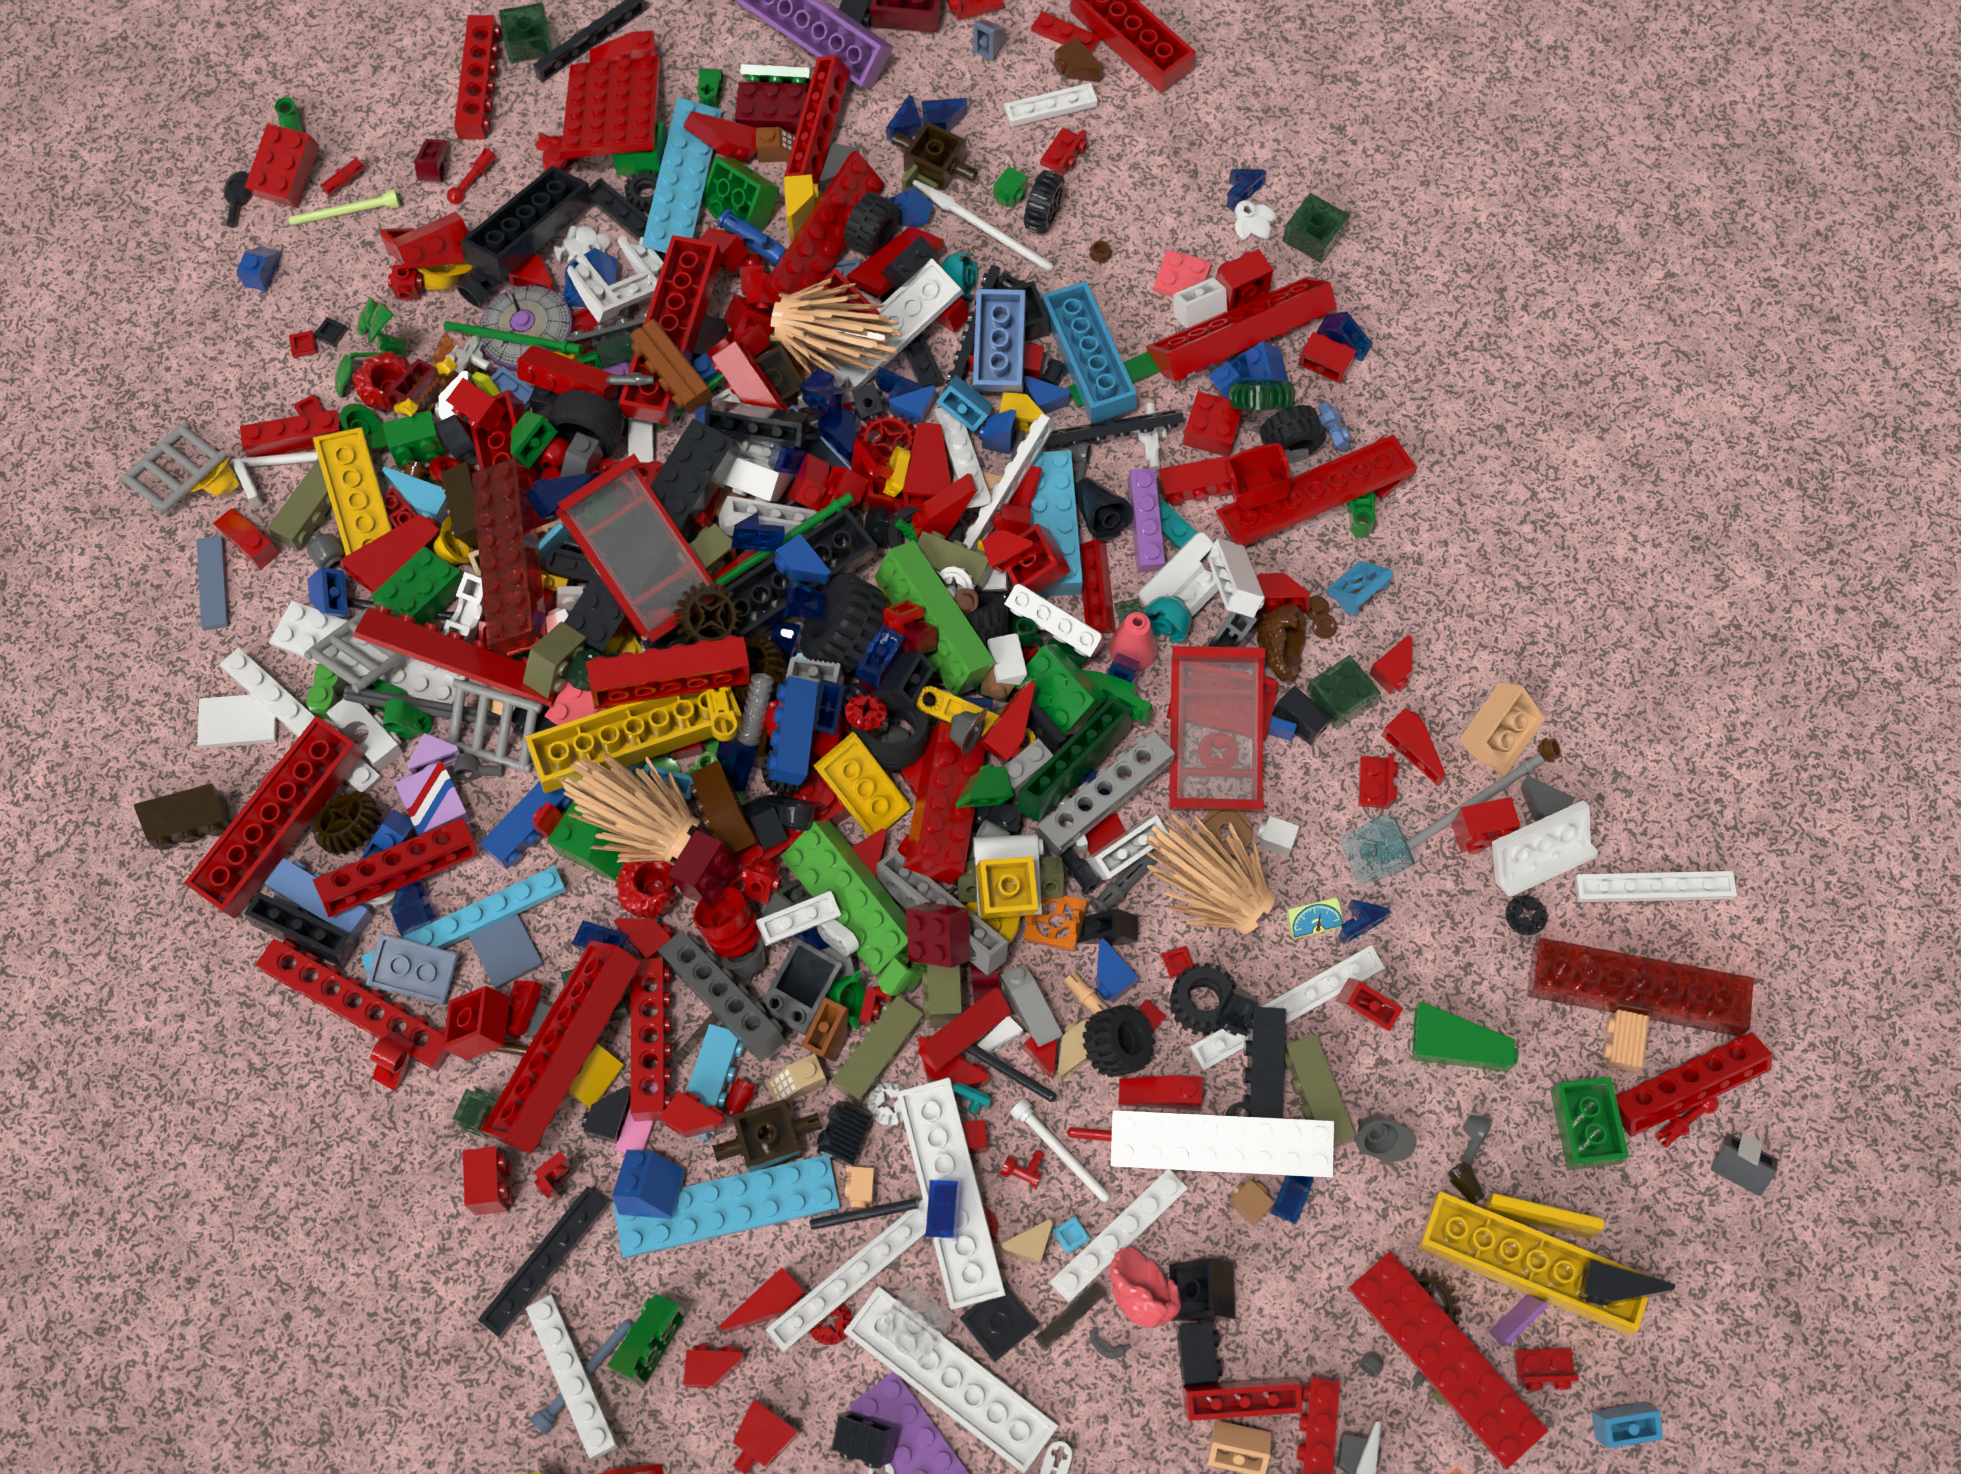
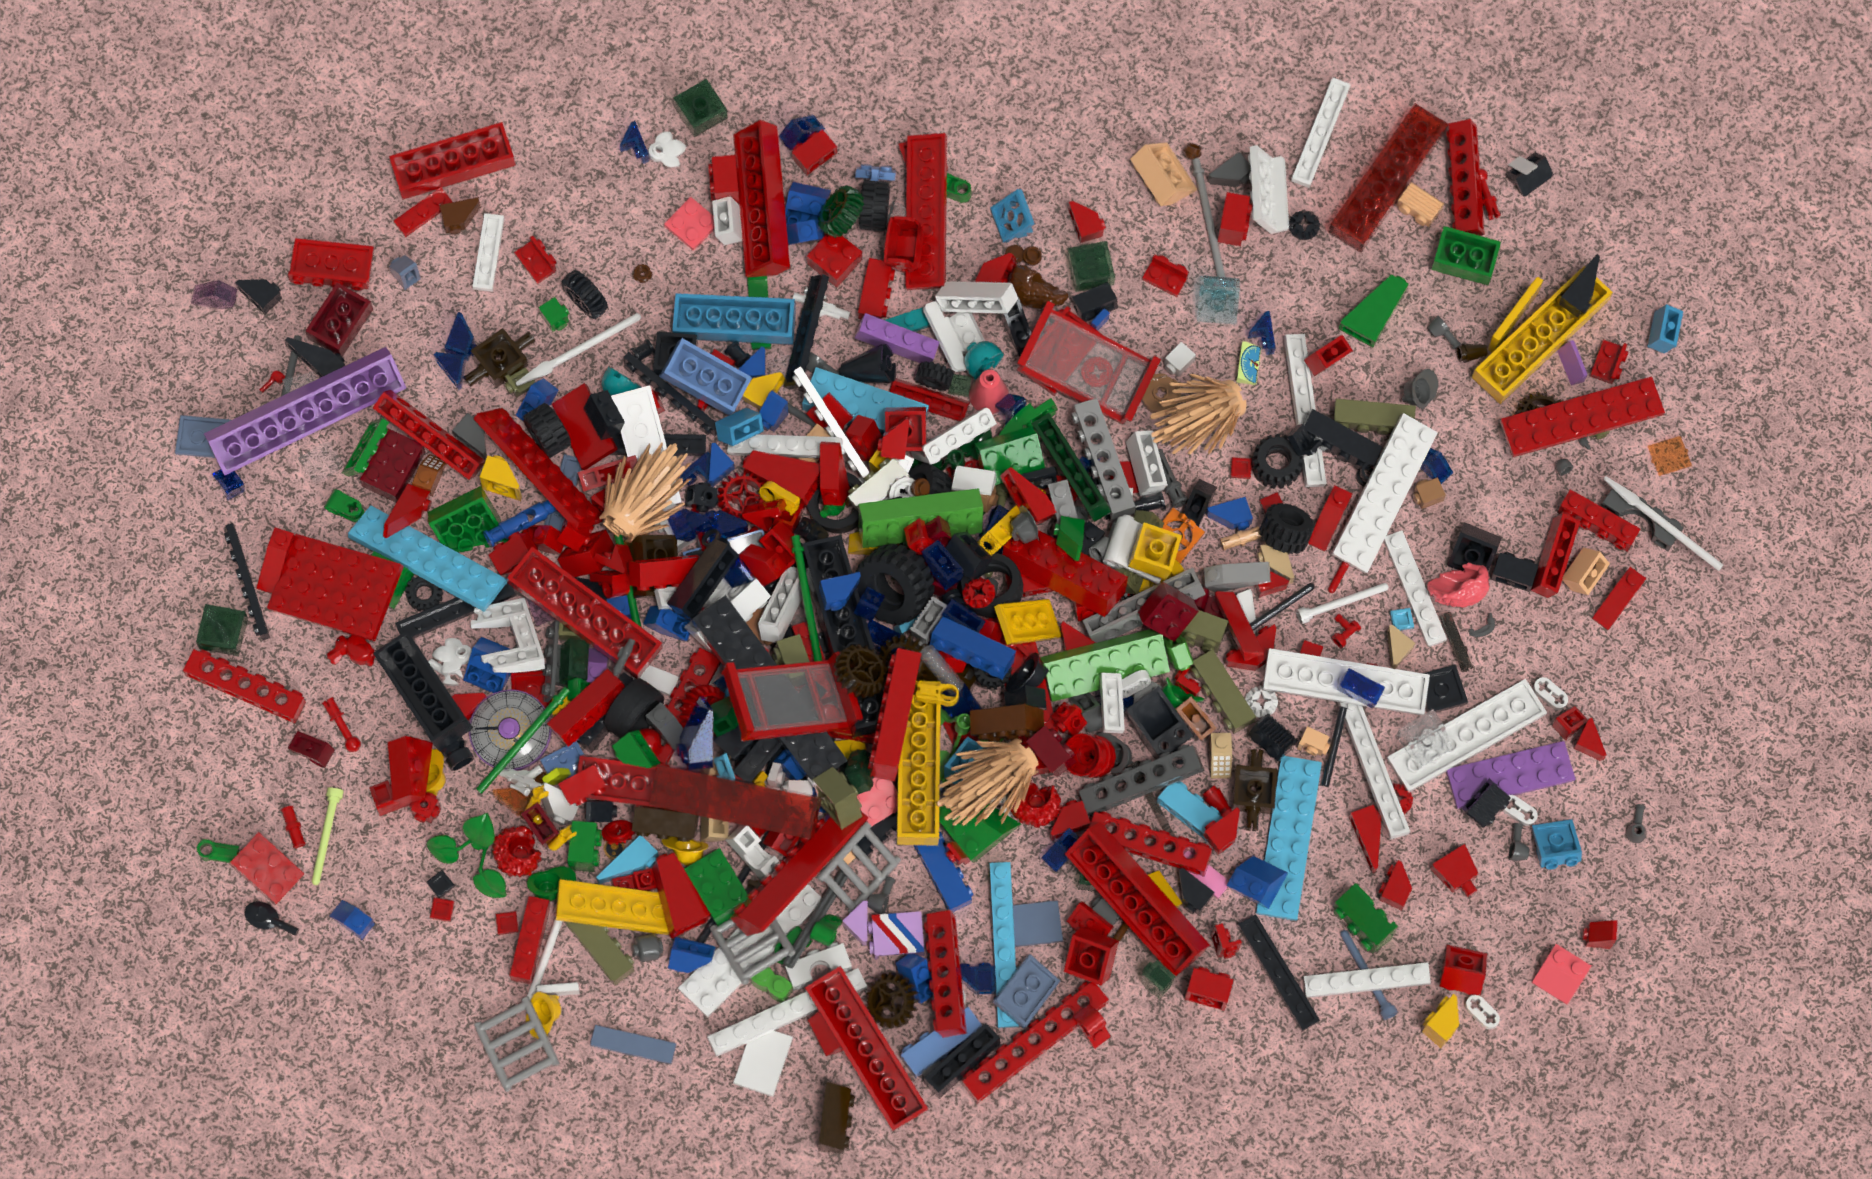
camera: 70 degrees left, 5 degrees up
red slope [213,508,279,570] -> none
reddish brown plate [404,460,428,479] -> none
dark orange brick [630,319,713,414] -> none
clear blue slope [731,513,785,552] -> none
teal piece [952,1083,991,1115] -> none
red slope [1382,708,1446,787] -> none
none -> black tyre [915,361,954,391]

